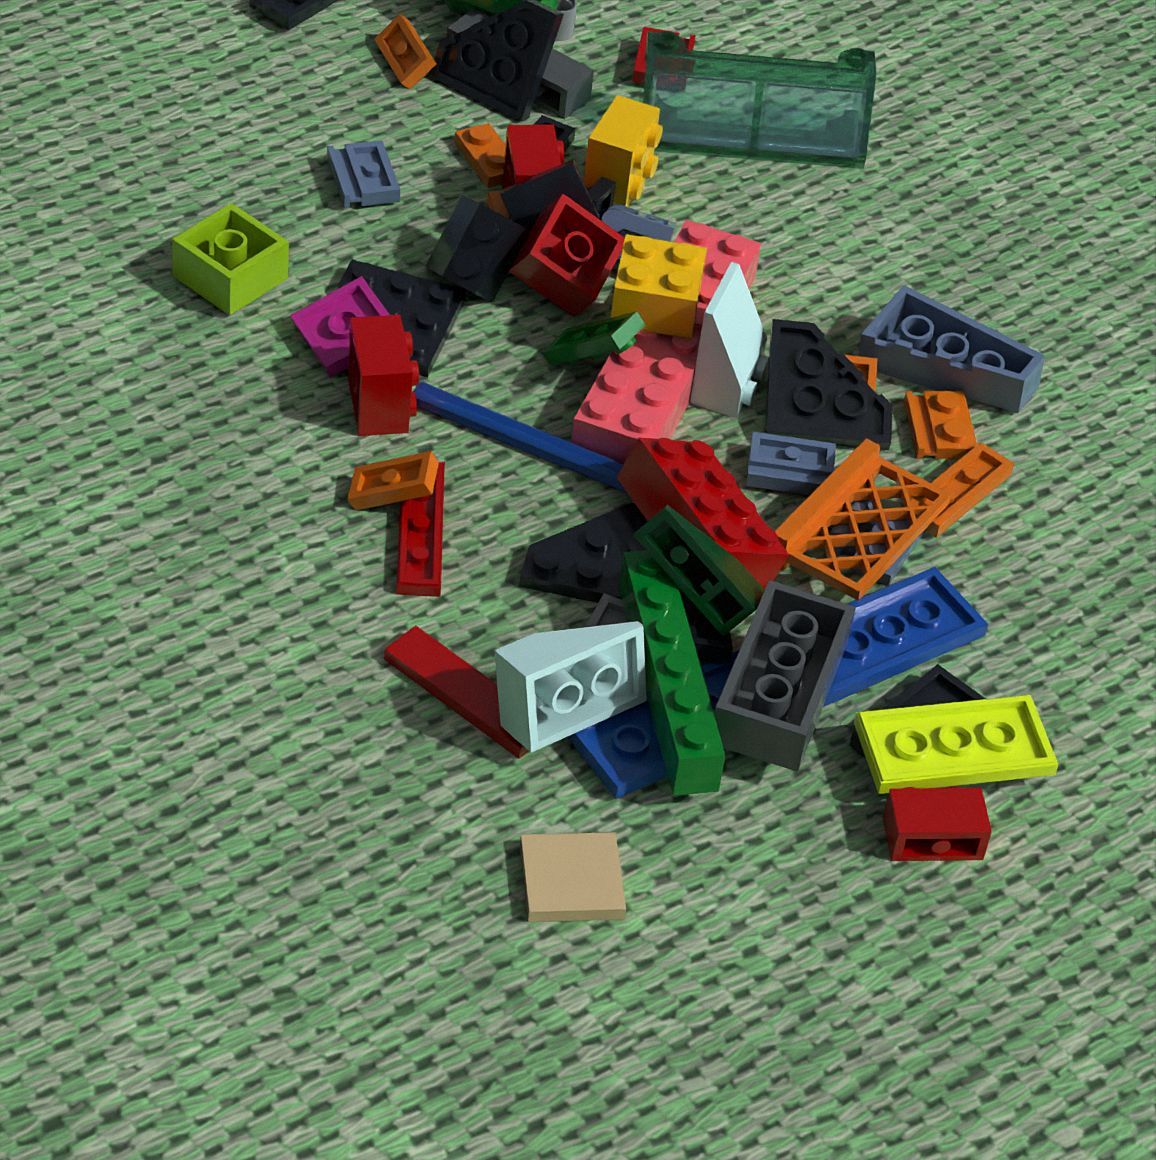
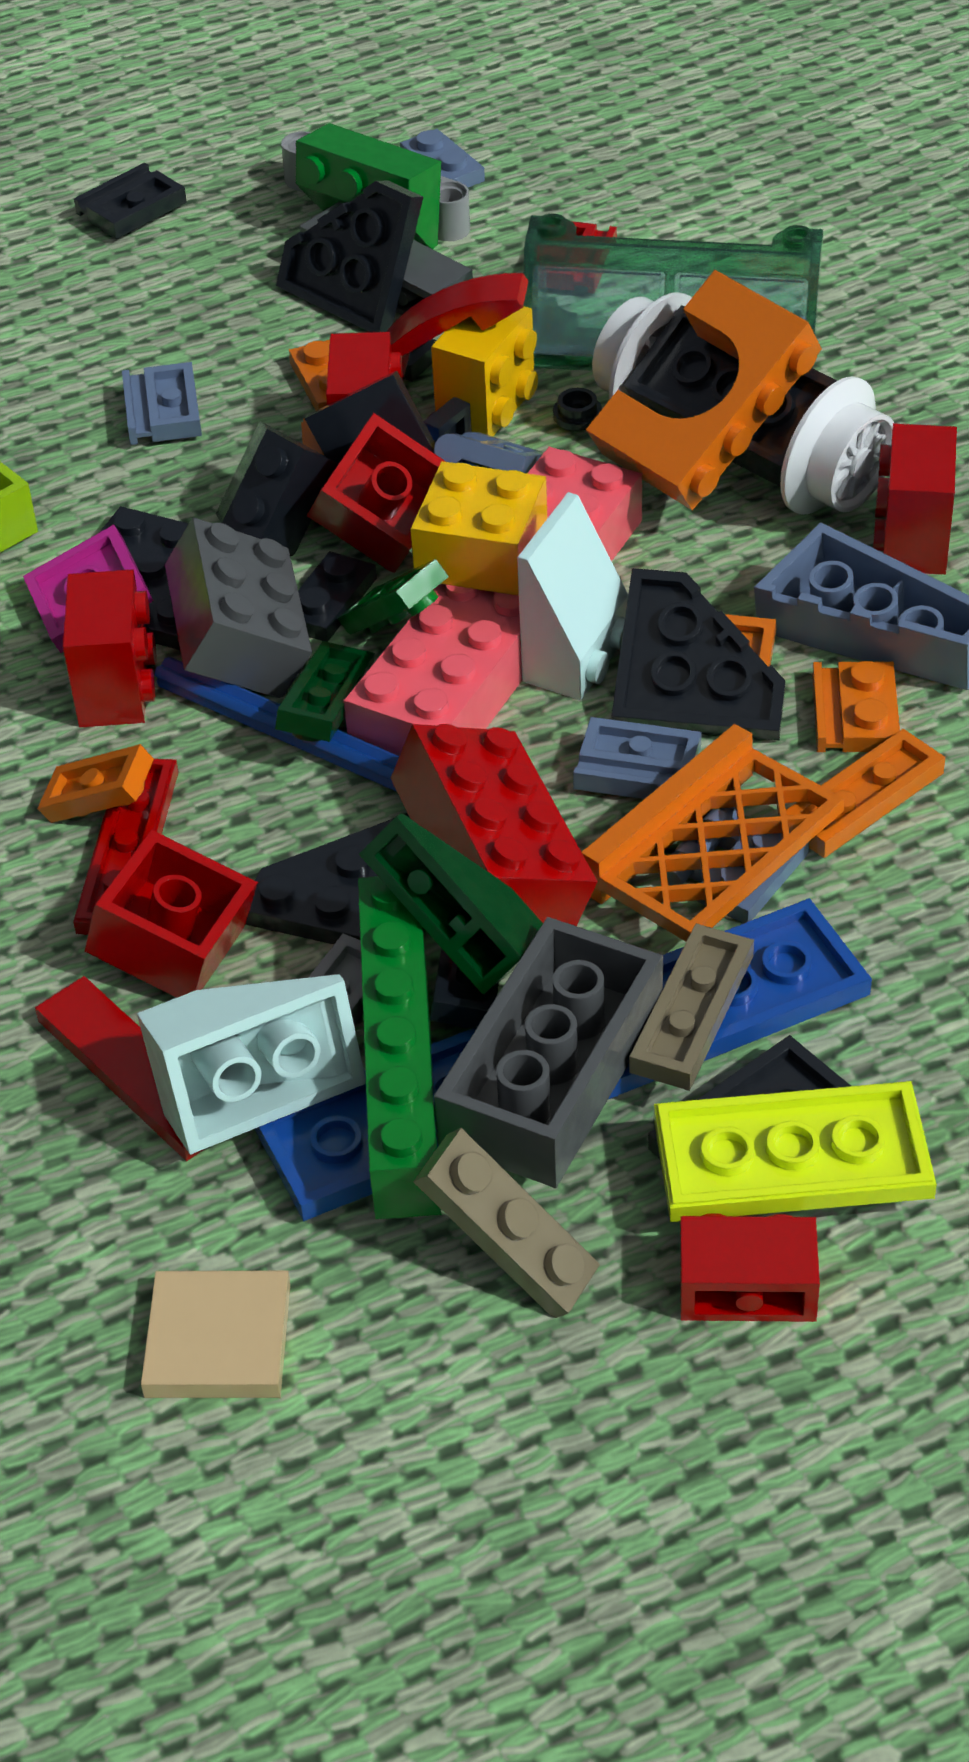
camera: 15 degrees right, 0 degrees up
orange plate [374,14,436,89] -> none
none -> red brick [84,829,258,998]
none -> dark grey brick [165,517,312,698]
none -> dark green plate [275,641,375,742]
none -> black plate [298,551,377,642]
none -> red slope [386,273,529,378]
none -> dark tan plate [413,1128,600,1318]
none -> black plate [553,387,602,431]
none -> orange arch [586,270,822,511]
none -> brick [592,292,894,515]
none -> dark tan plate [629,923,754,1091]
none -> red brick [873,423,957,575]

